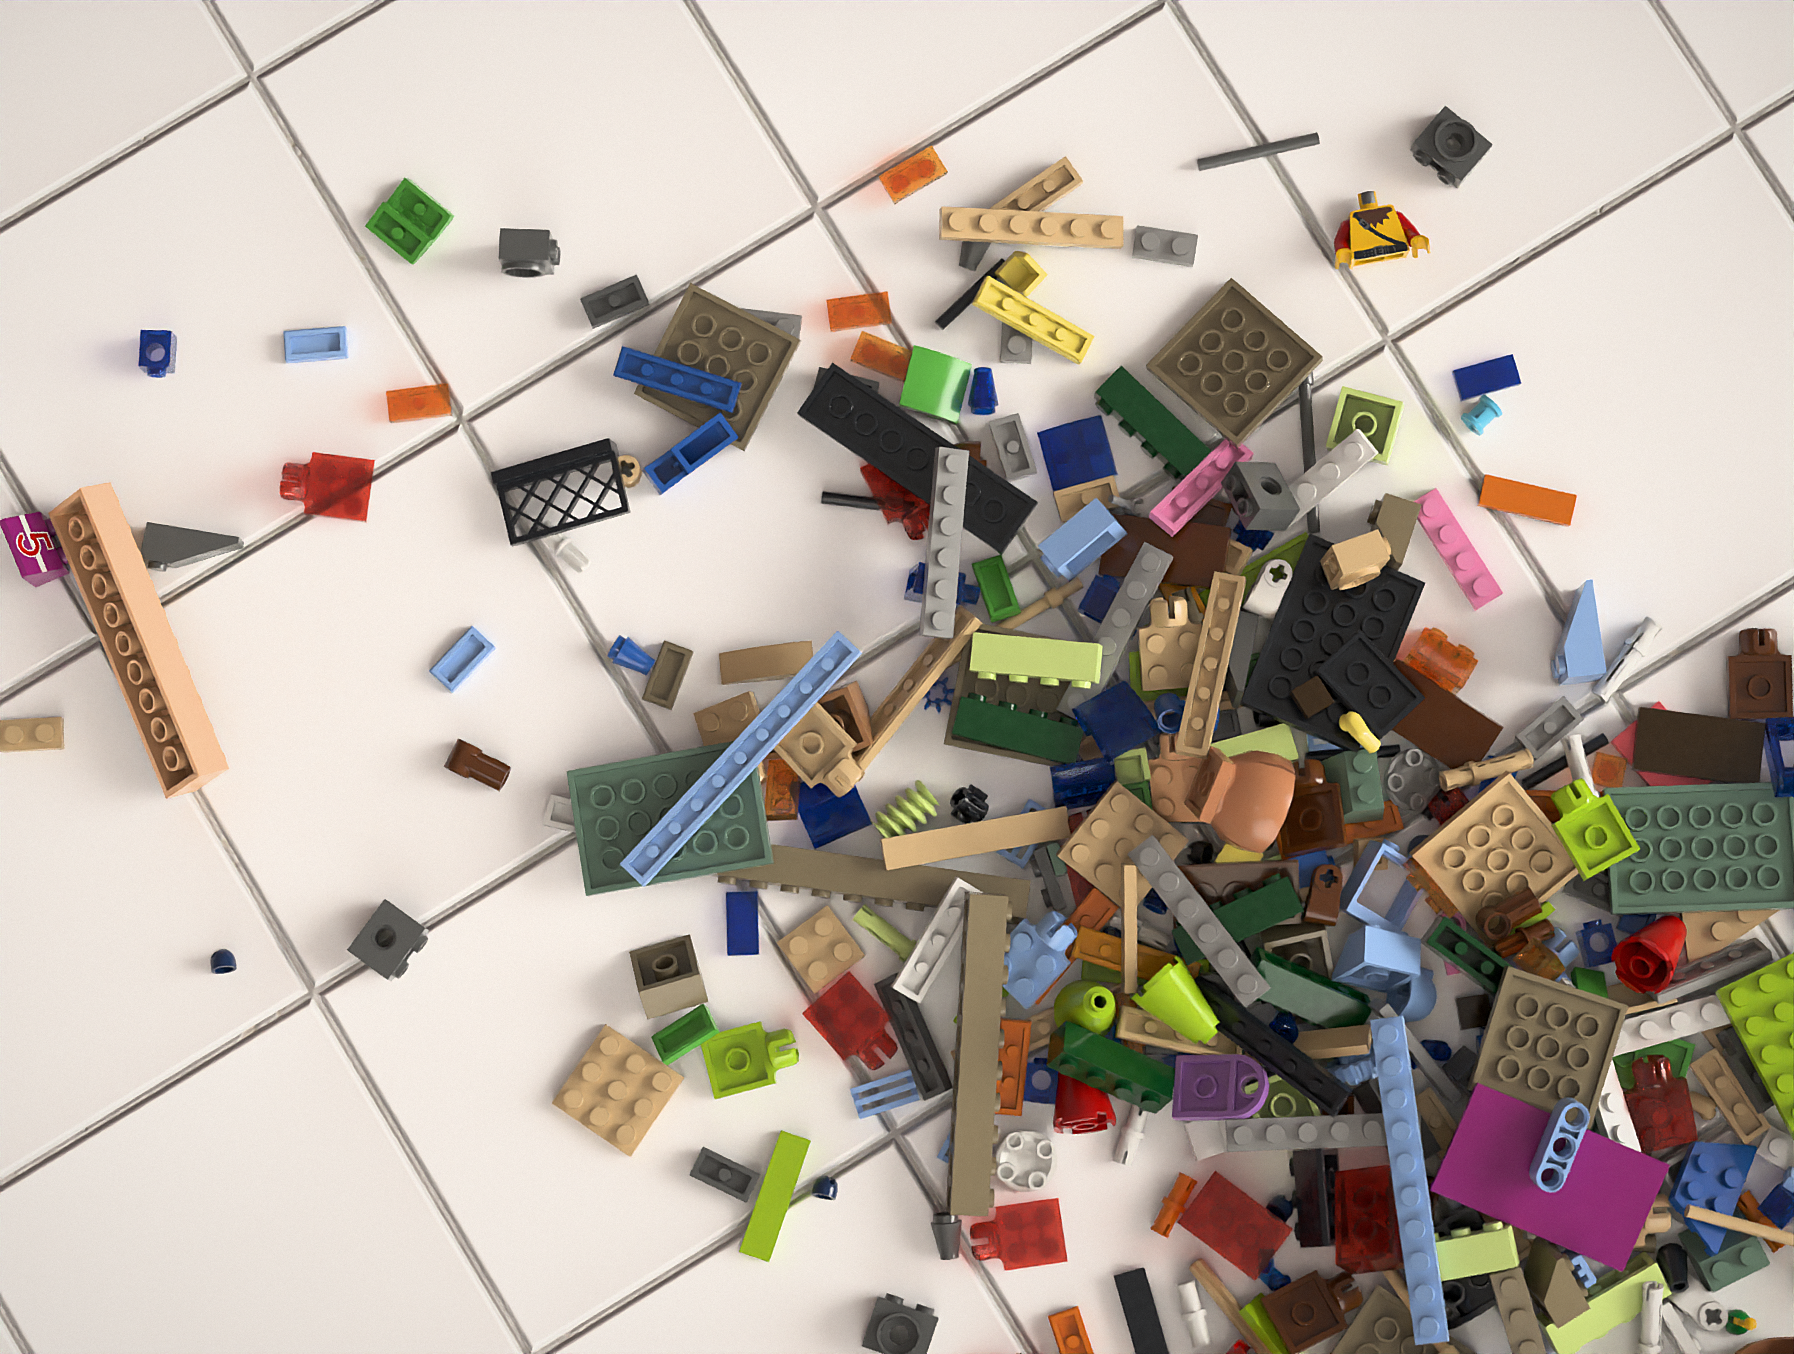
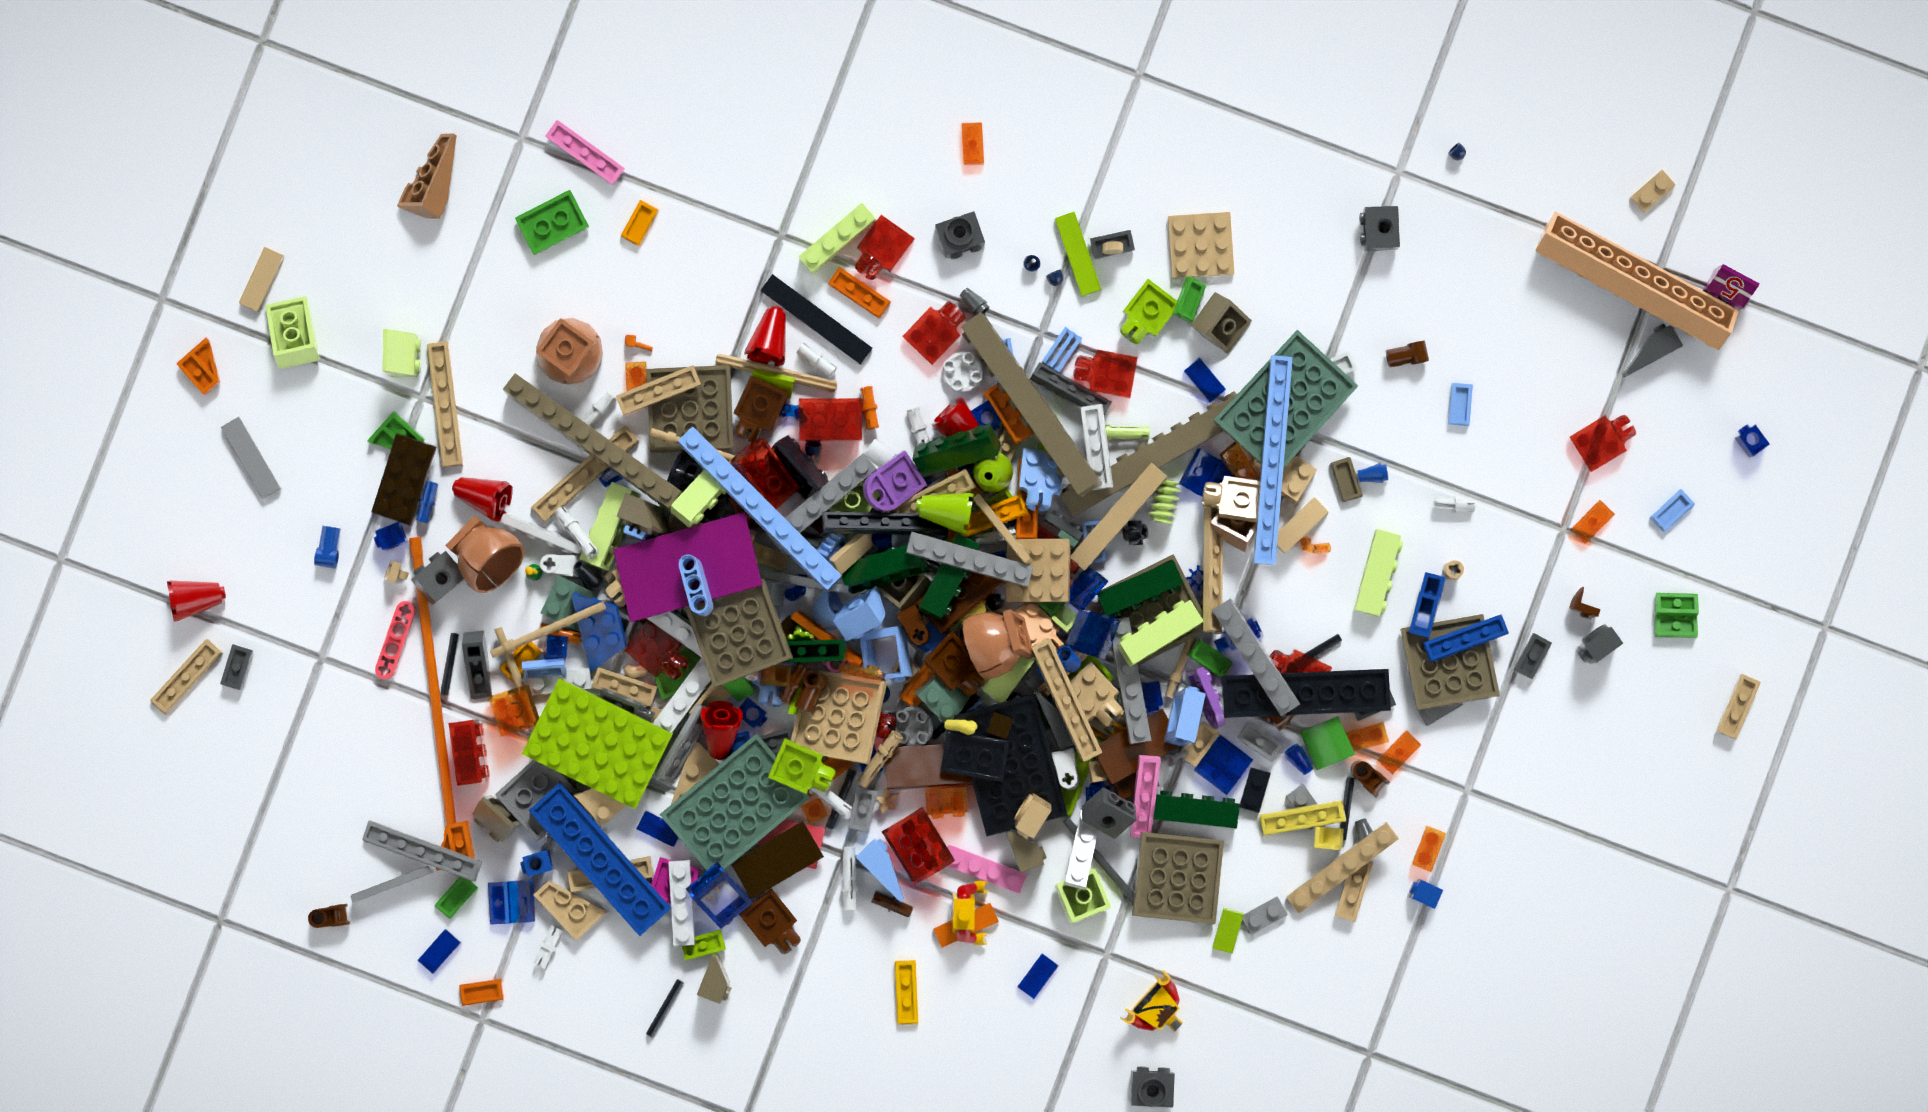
camera: 135 degrees right, 5 degrees up
black fence [491,438,631,547] -> none
tan plate [777,905,865,994] -> none
dark grey bar [1197,132,1320,171] -> none
medium azure bush [1461,395,1503,436] -> none
none -> lime plant [787,625,814,641]
none -> orange tile [791,610,863,667]
none -> reddish brown axle [871,890,913,917]
none -> tan plant [876,788,898,813]
none -> clear red brick [881,807,955,885]
none -> yellow tile [895,960,919,1024]
none -> torso [952,880,988,946]
none -> dark blue hinge [1023,255,1041,272]
none -> tan tile [1102,241,1123,255]
none -> medium lavender plate [1186,667,1225,730]
none -> lime tile [1212,907,1244,954]
none -> black plate [1240,767,1271,813]
none -> clear orange arm [1300,537,1331,554]
none -> reddish brown piece [1350,760,1390,798]
none -> yellowish green brick [1353,529,1403,617]
none -> blue brick [1409,879,1444,909]
none -> reddish brown plate [1569,586,1601,620]
none -> tan plate [1716,674,1761,739]

